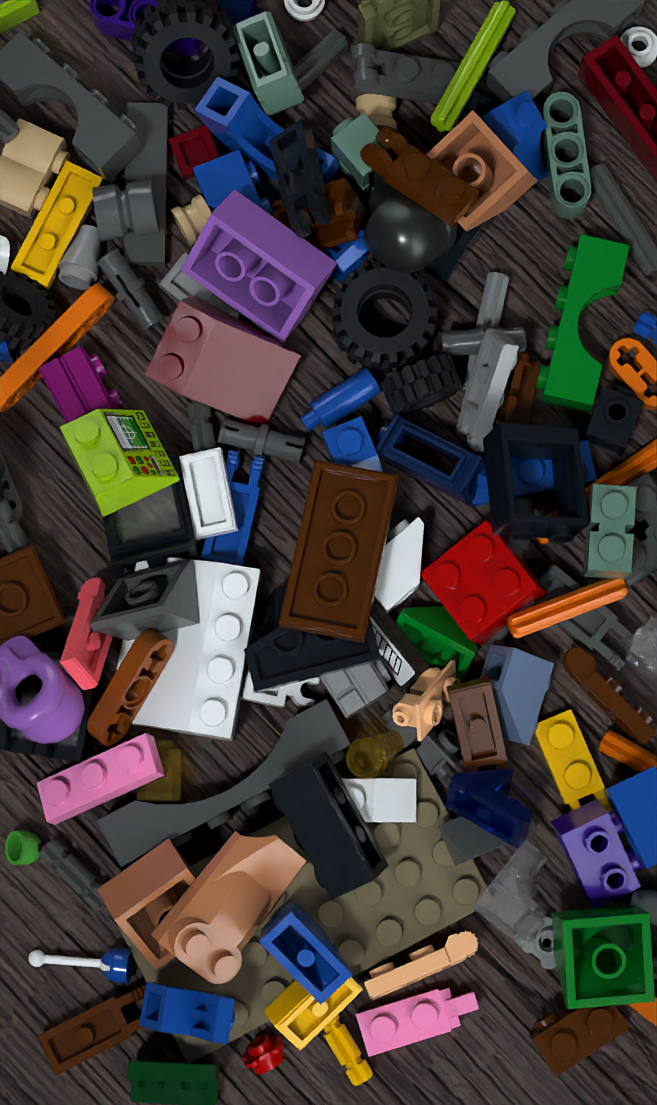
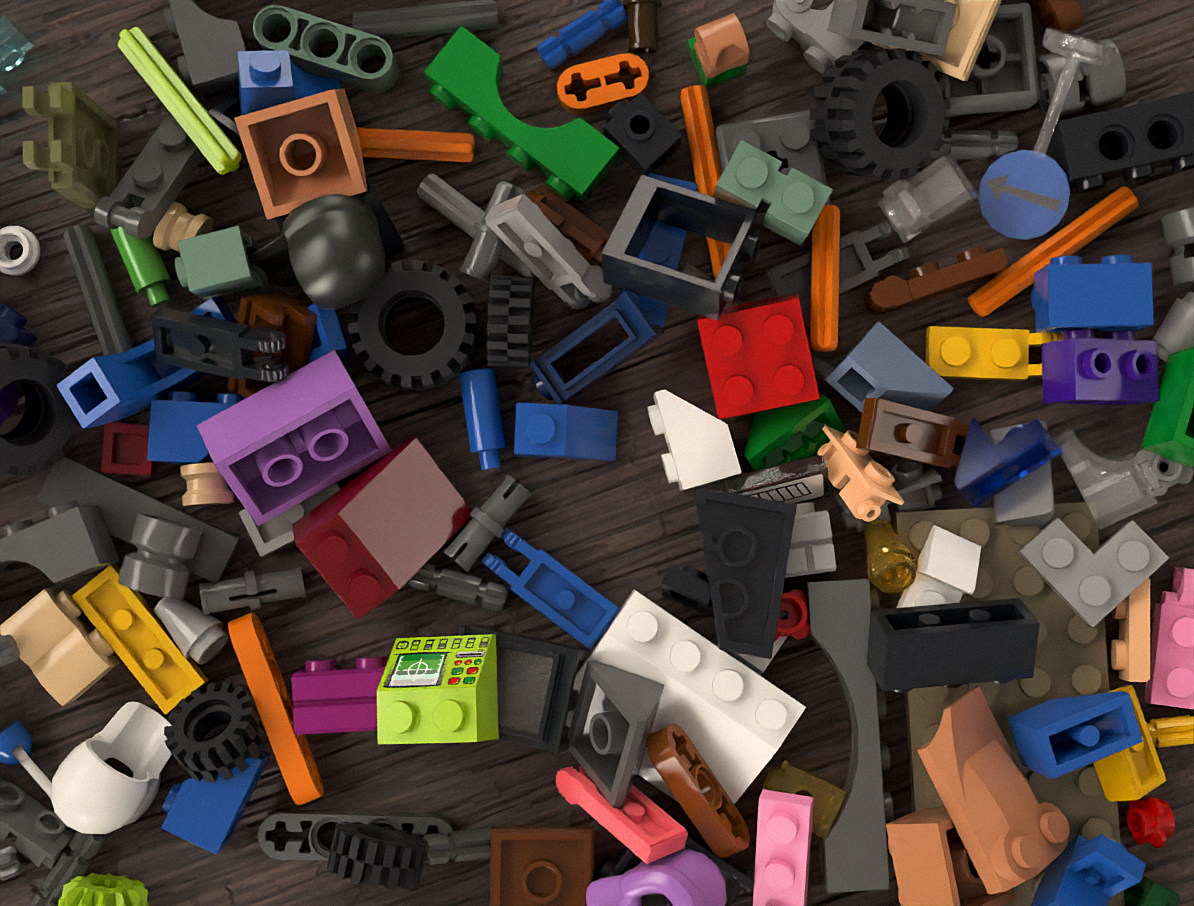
camera: 70 degrees left, 5 degrees up
white tile [179,447,239,540] -> none
sand green brick [232,11,304,115] -> none
reddish brown tile [278,460,399,643] -> none
reddish brown hinge [360,127,480,226] -> none
none -> bright green cylinder [110,227,171,308]
none -> orange axle [356,127,475,163]
none -> red plate [774,589,810,641]
none -> light grey plate [1017,517,1169,628]

